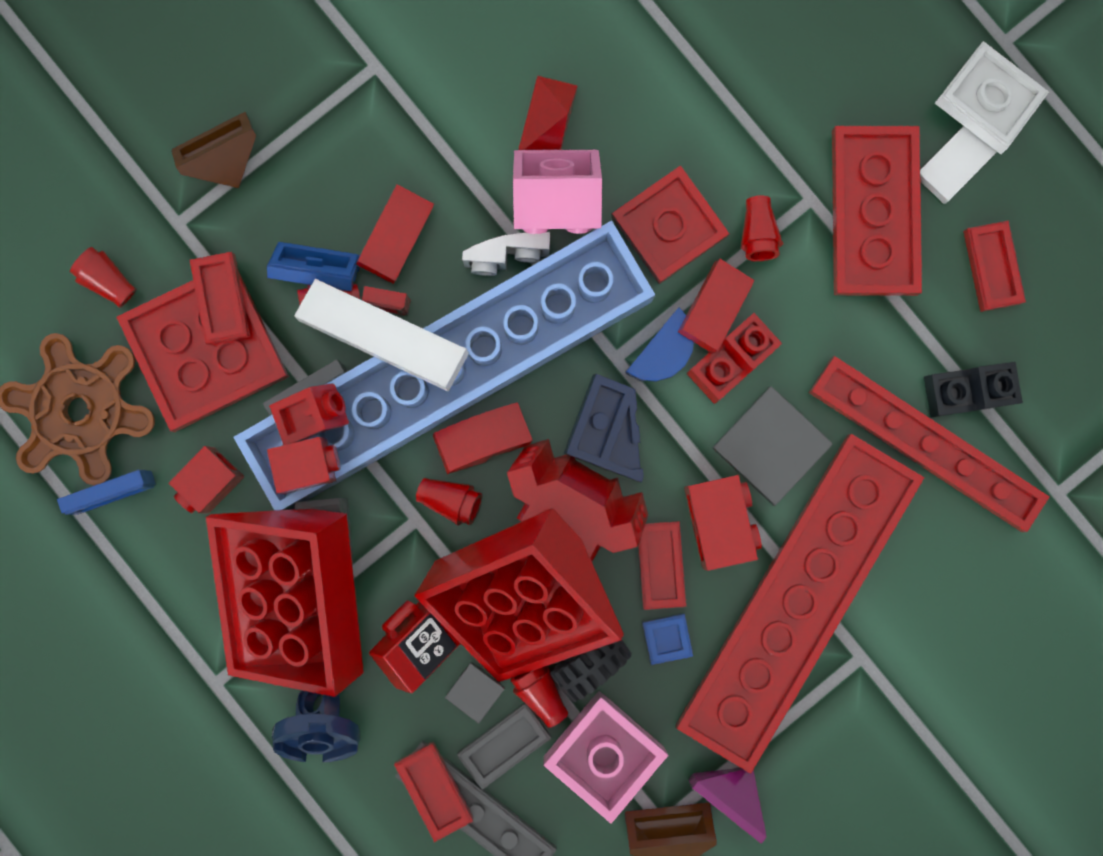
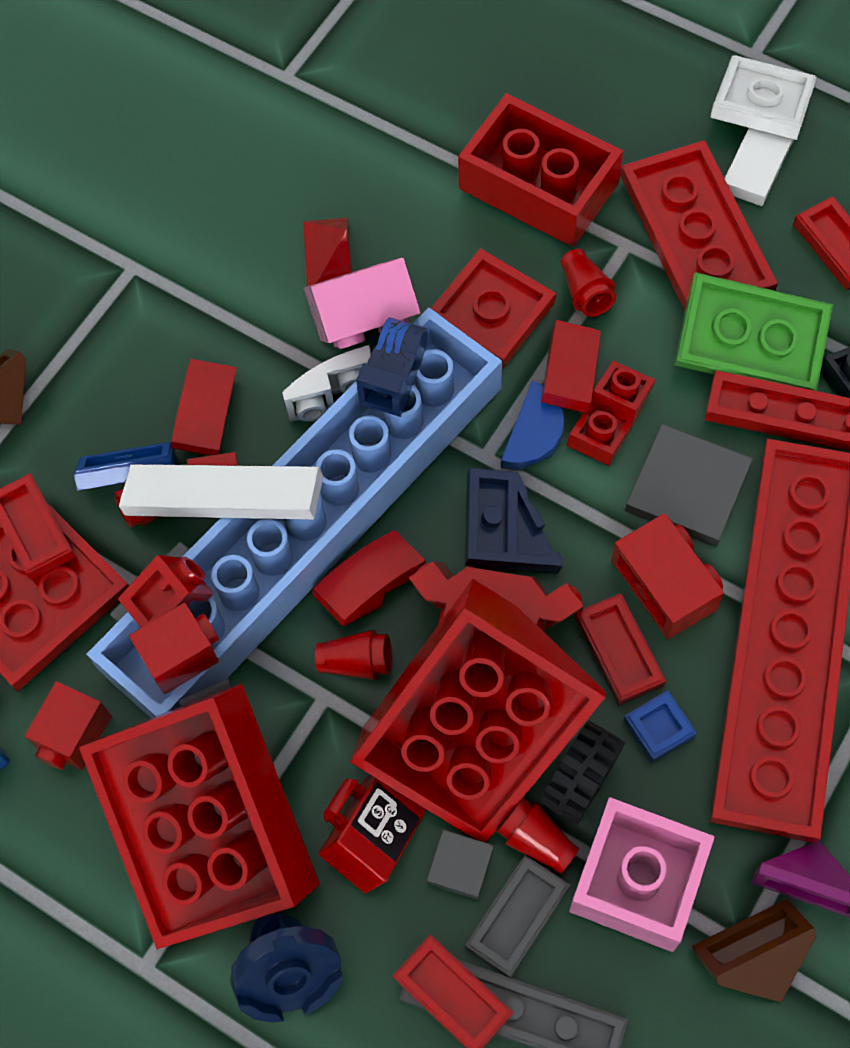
camera: 10 degrees left, 20 degrees down
none -> dark blue leg [356,317,428,417]
none -> red brick [458,93,623,248]
none -> bright green tile [674,272,833,391]

